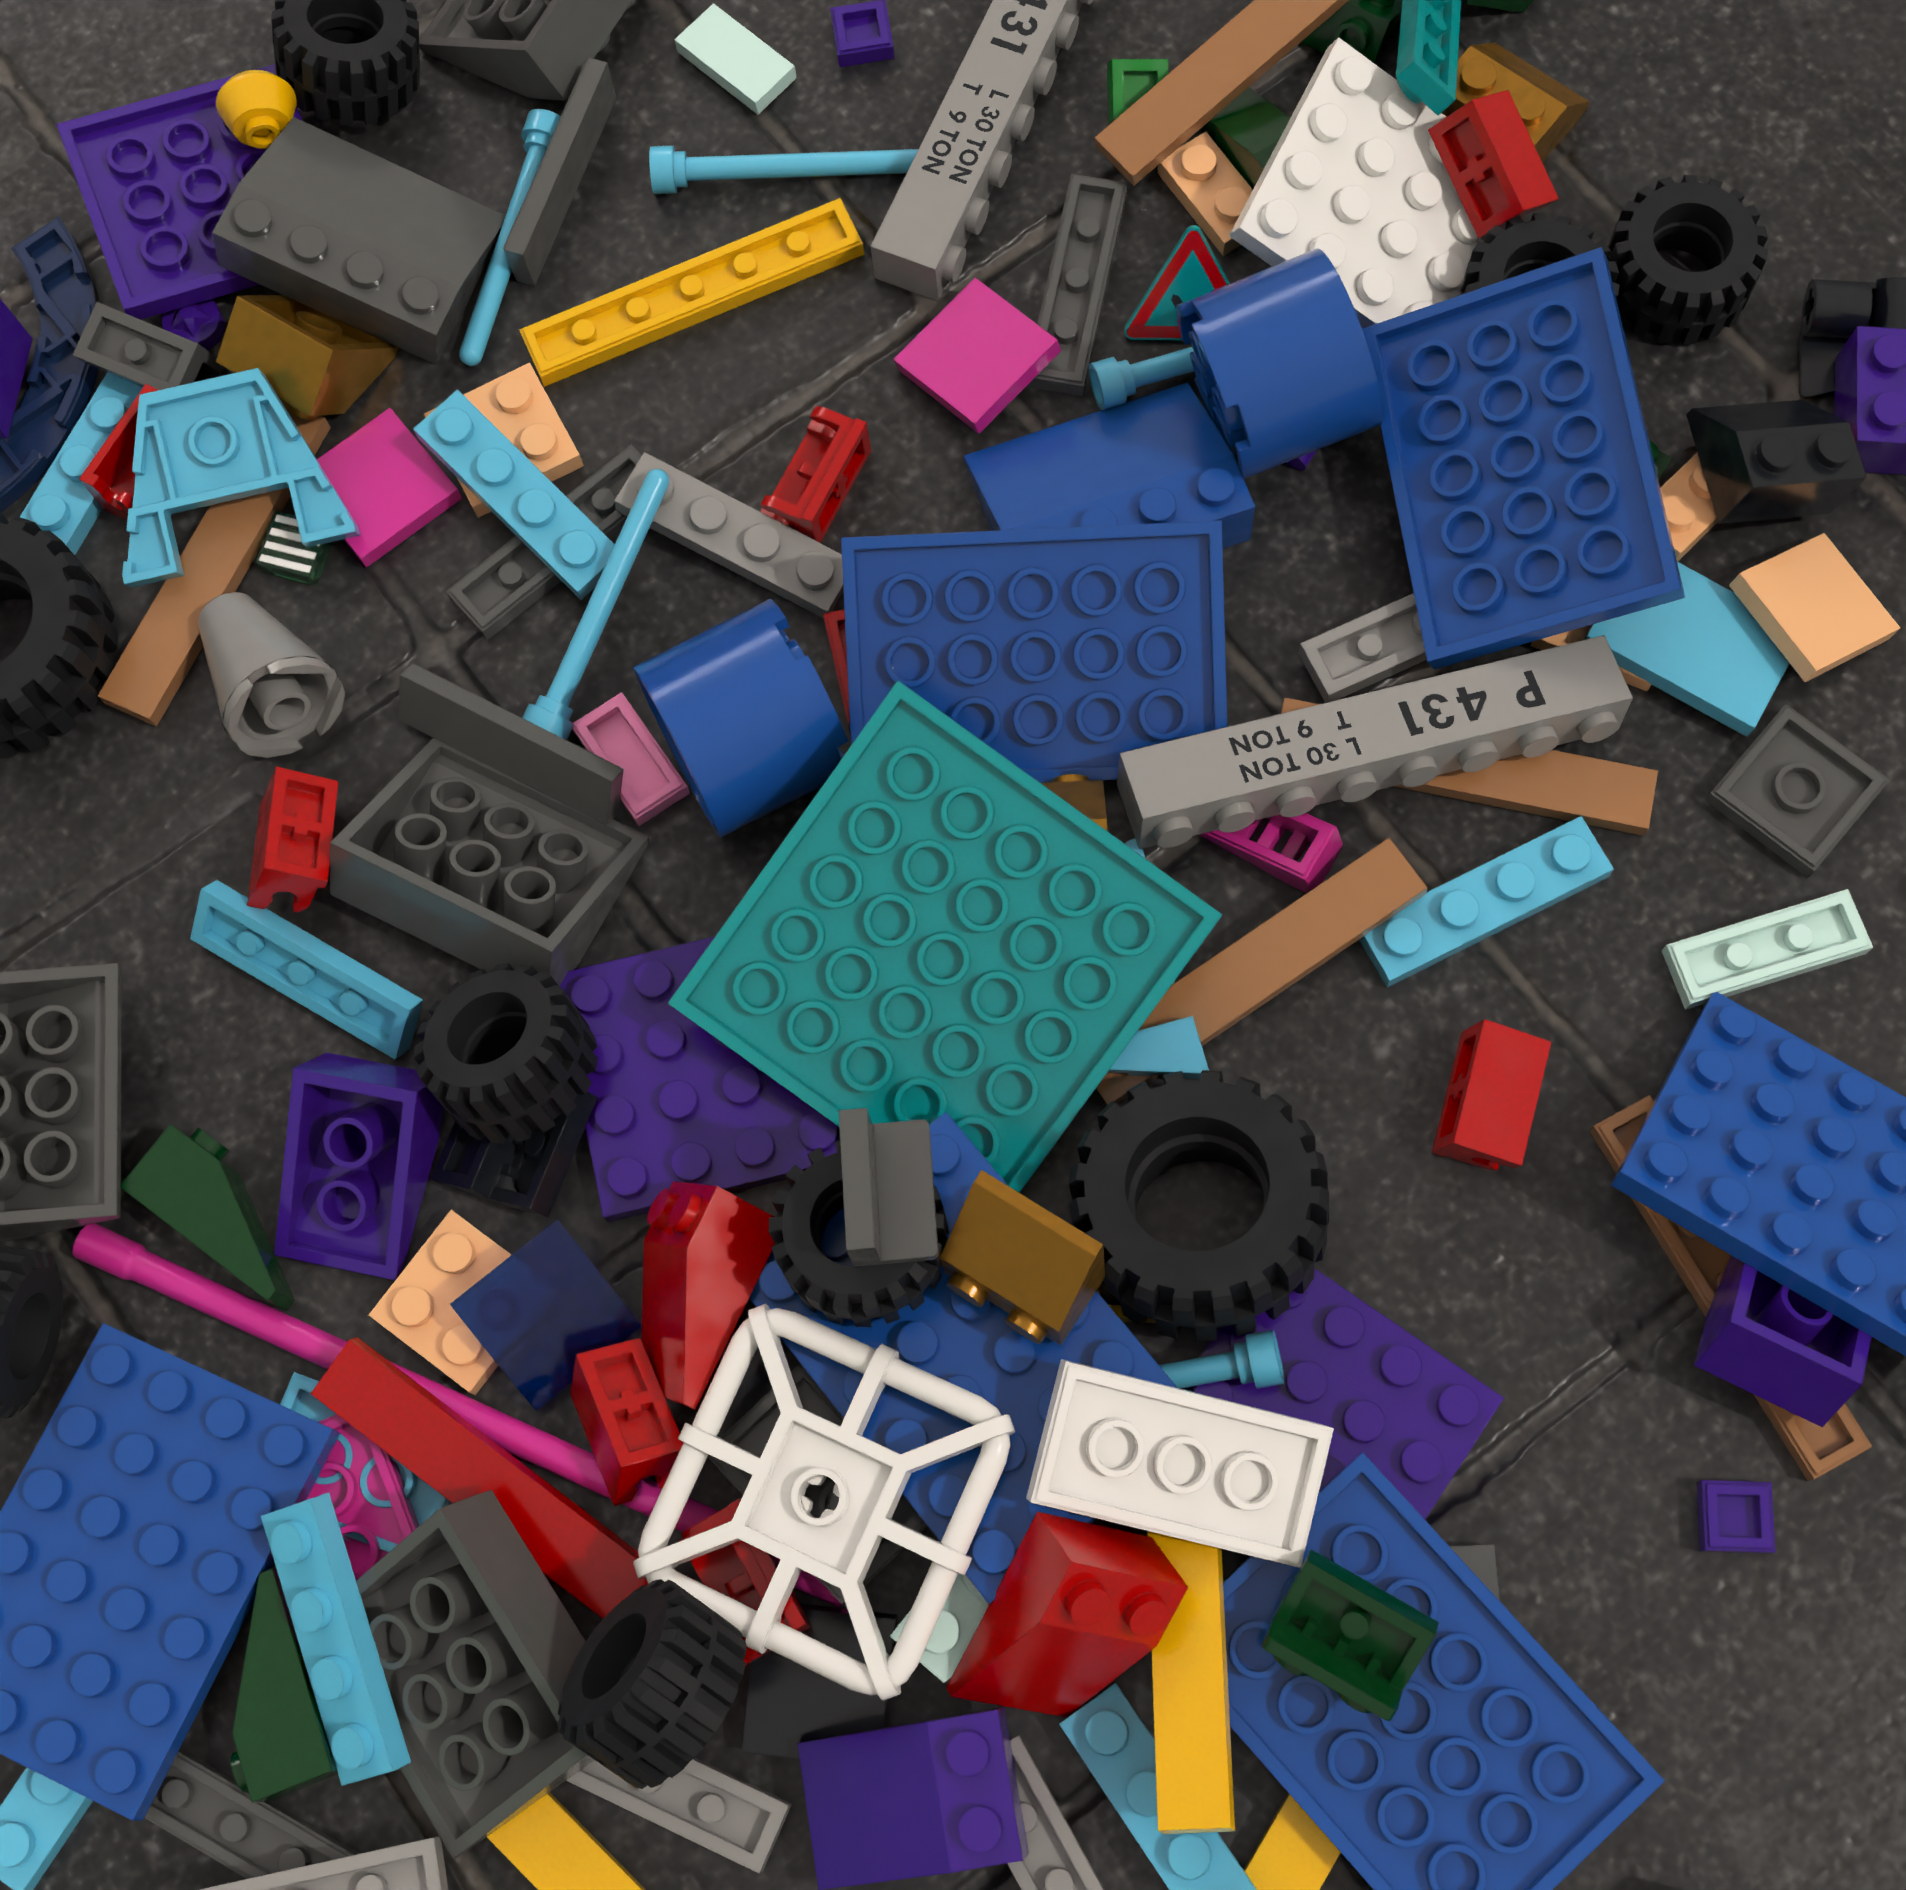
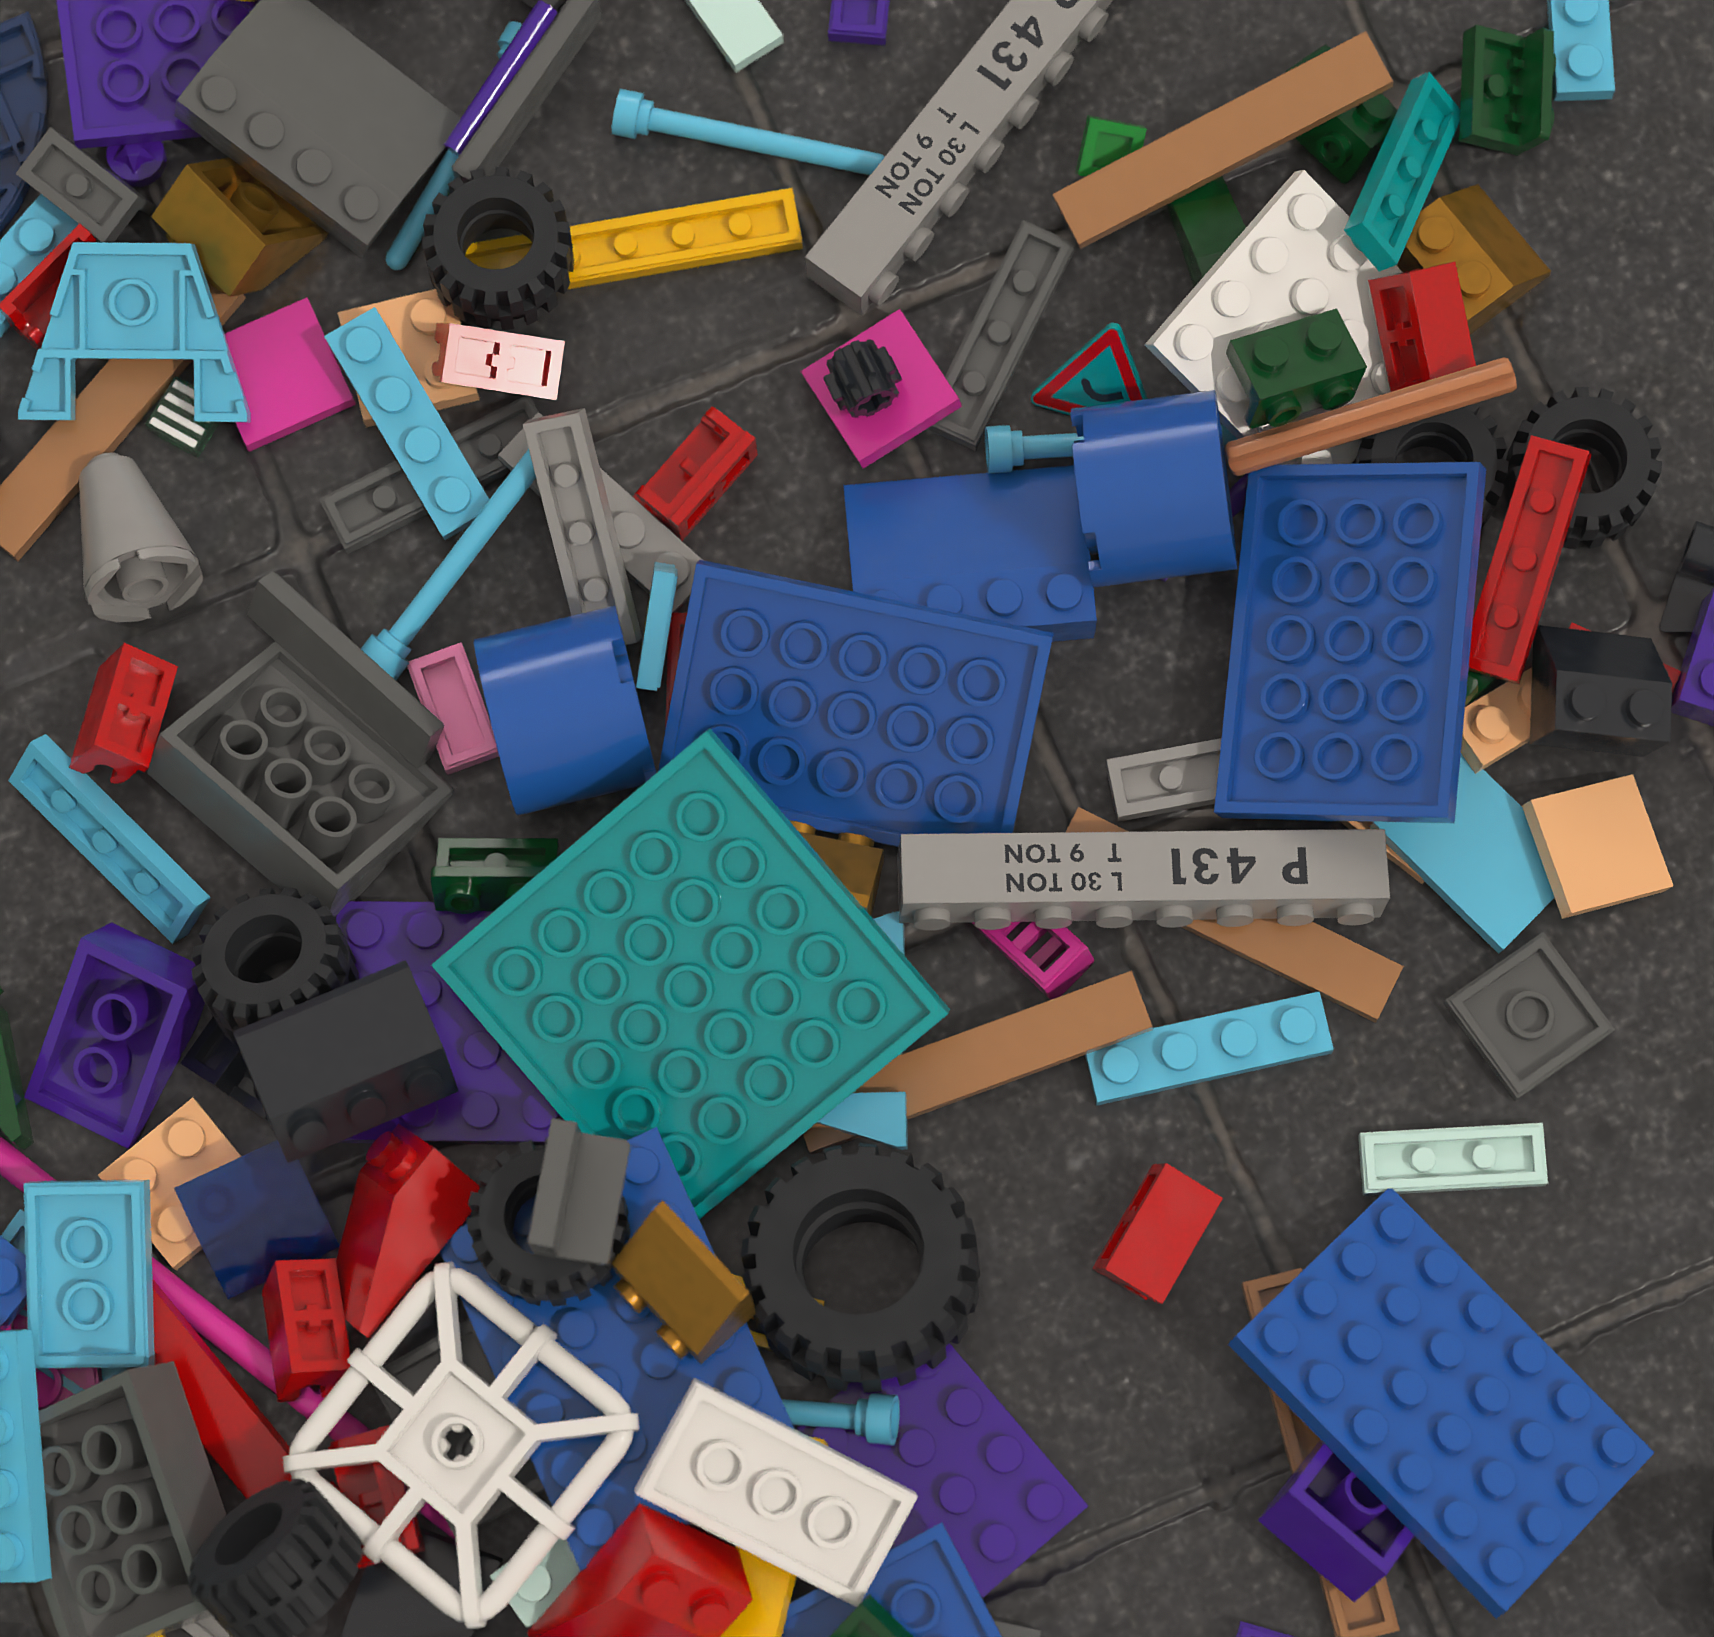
camera: 10 degrees right, 5 degrees up
light nougat plate [1157,131,1253,256] -> none
none -> medium azure tile [24,1179,155,1368]
none -> black slope [233,960,459,1164]
none -> black tyre [422,166,574,330]
none -> dark green bracket [430,838,560,914]
none -> hinge [432,323,565,400]
none -> dark purple bar [443,0,558,156]
none -> light grey plate [523,408,642,645]
none -> medium azure tile [636,562,678,691]
none -> black gear [823,339,902,418]
none -> nougat axle [1225,358,1517,476]
none -> dark green bracket [1226,308,1367,429]
none -> red plate [1468,435,1591,685]

